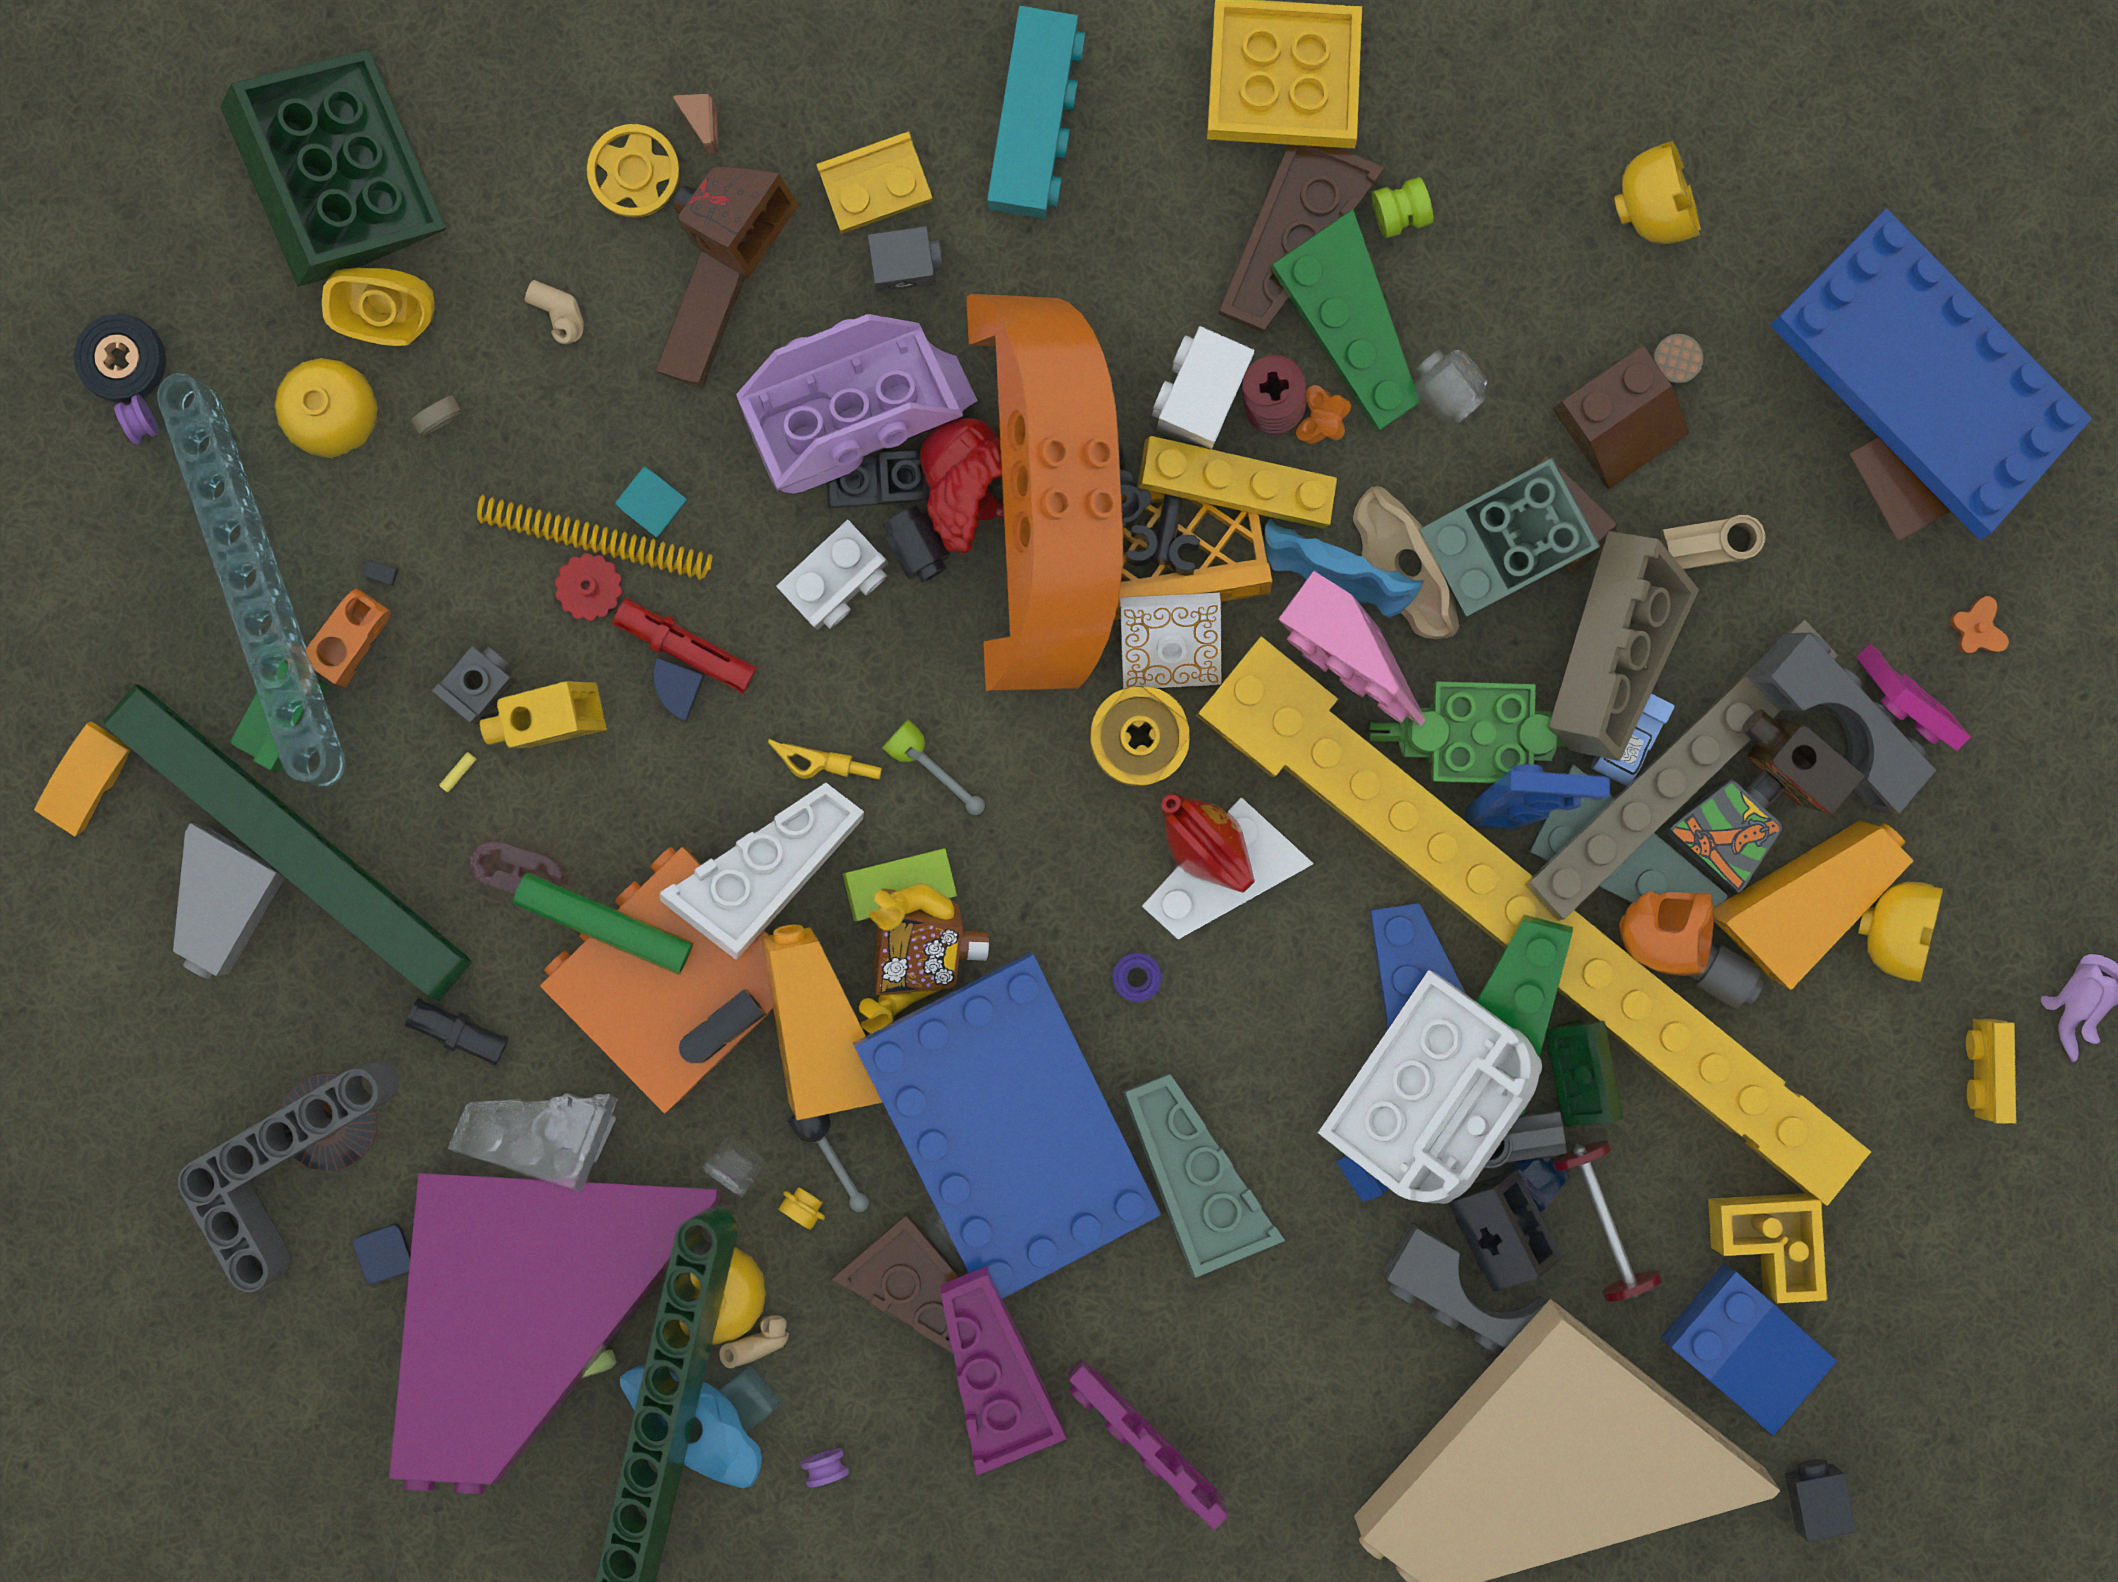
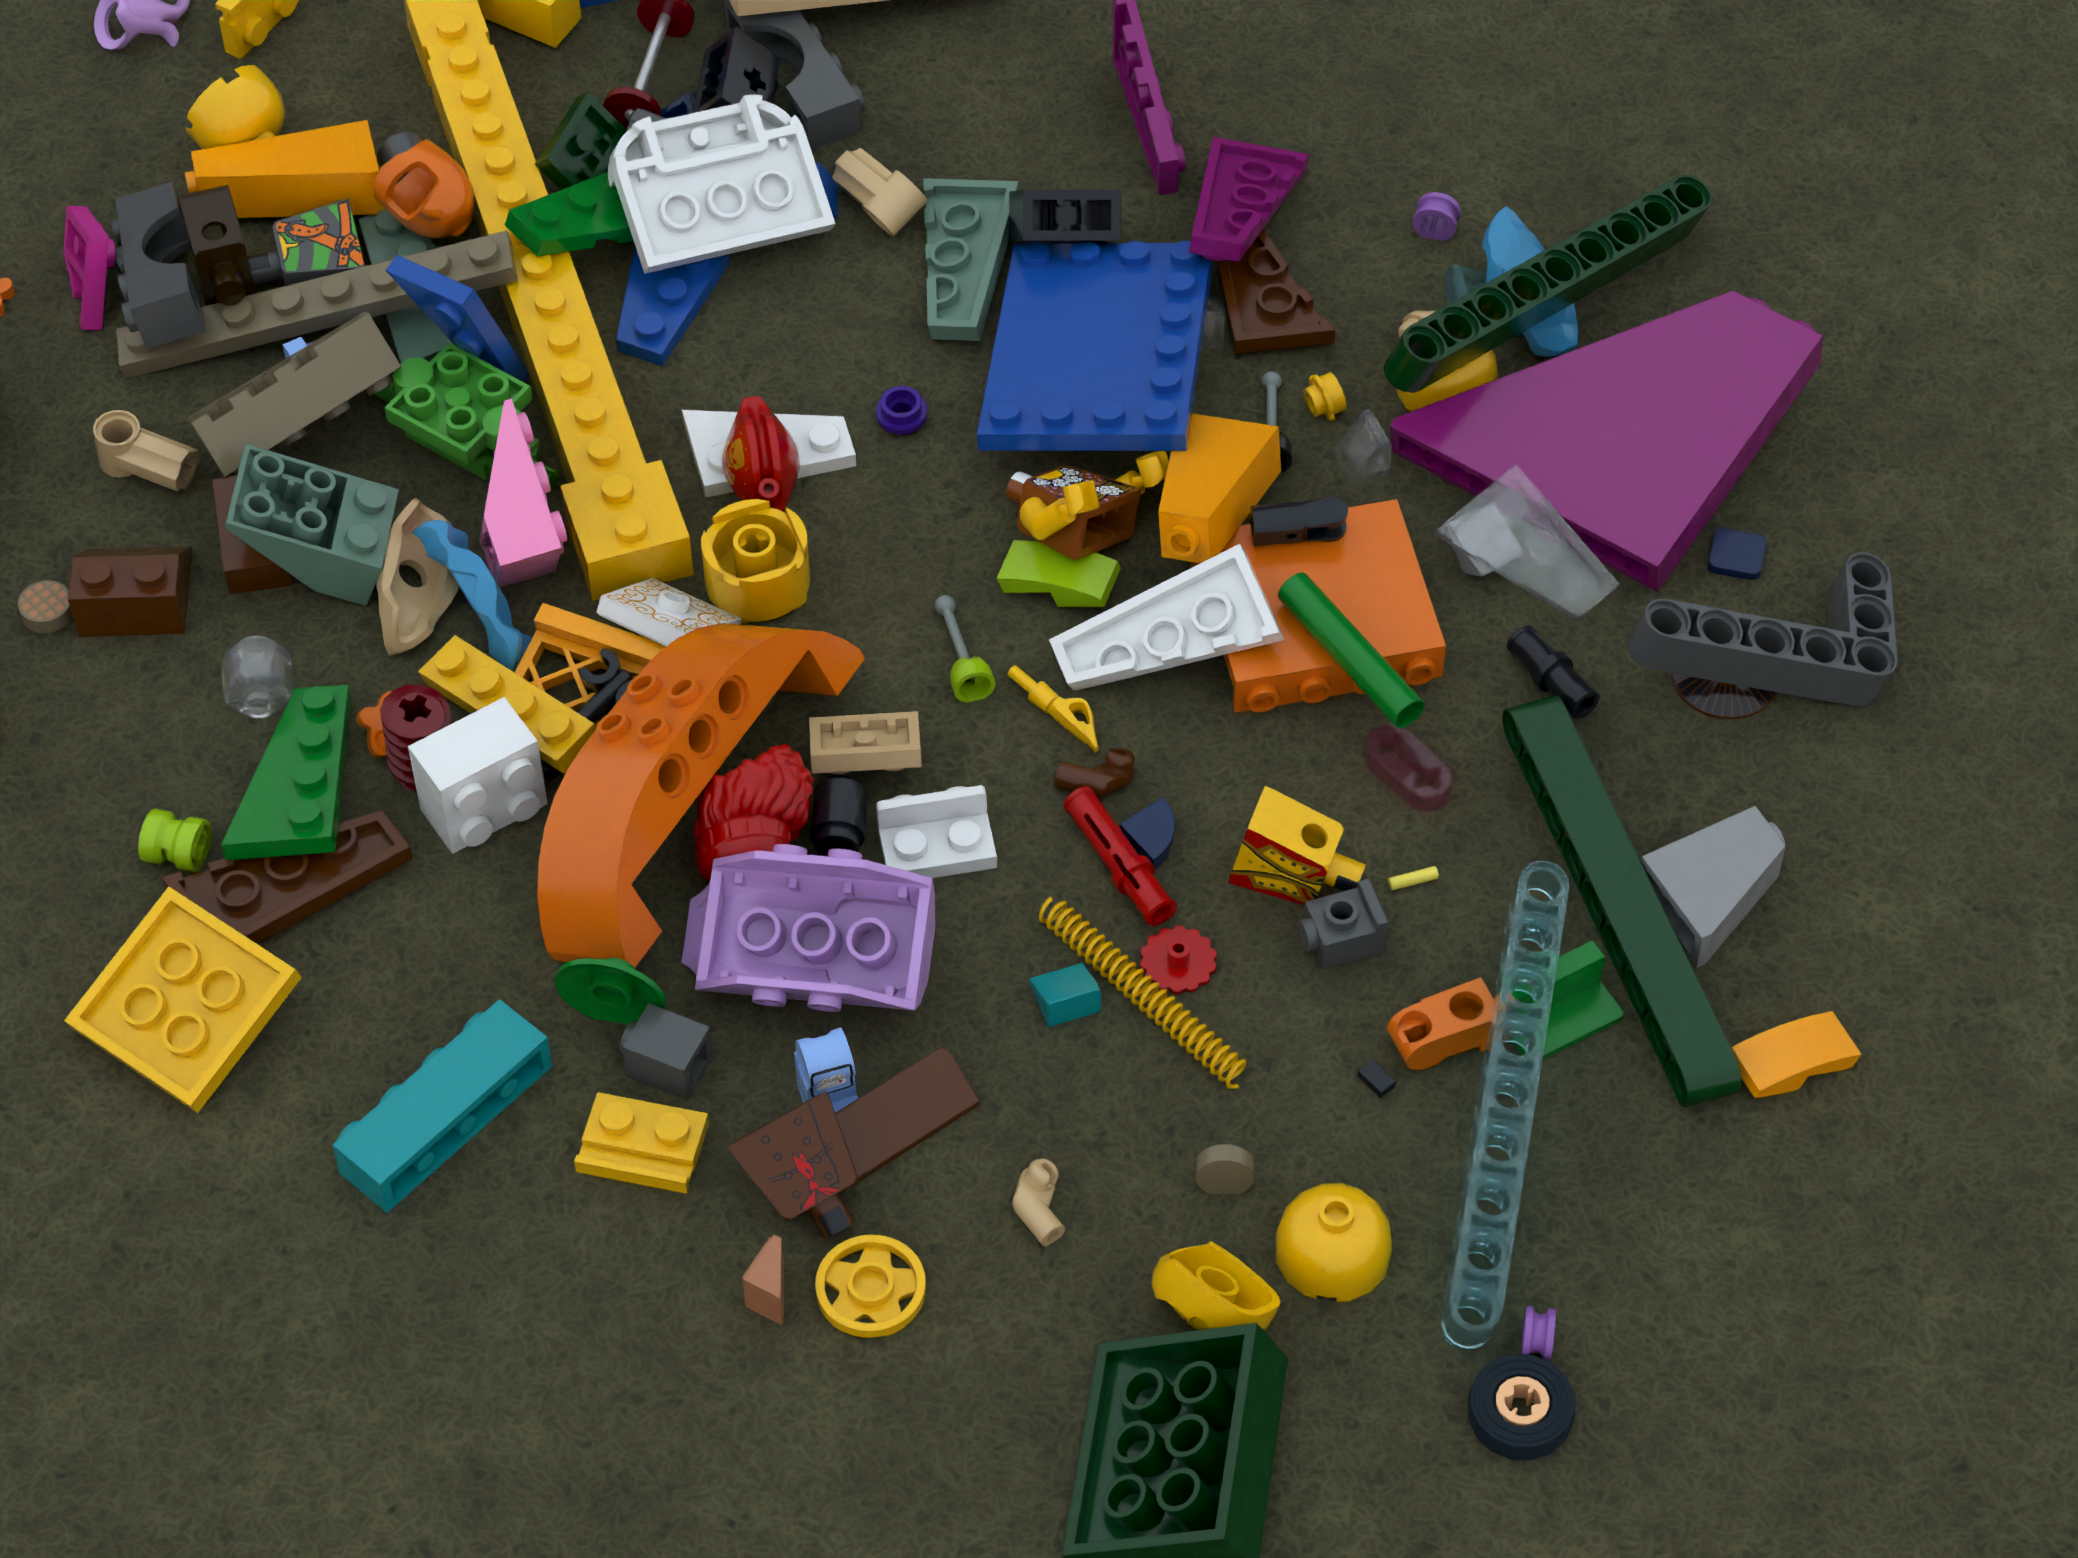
camera: 145 degrees left, 35 degrees down
none -> green dish [555,958,666,1025]
none -> light blue leg [794,1027,858,1112]
none -> tan bracket [809,711,922,775]
none -> tan piece [832,148,928,237]
none -> black brick [1009,190,1121,242]
none -> reddish brown arm [1054,748,1135,797]

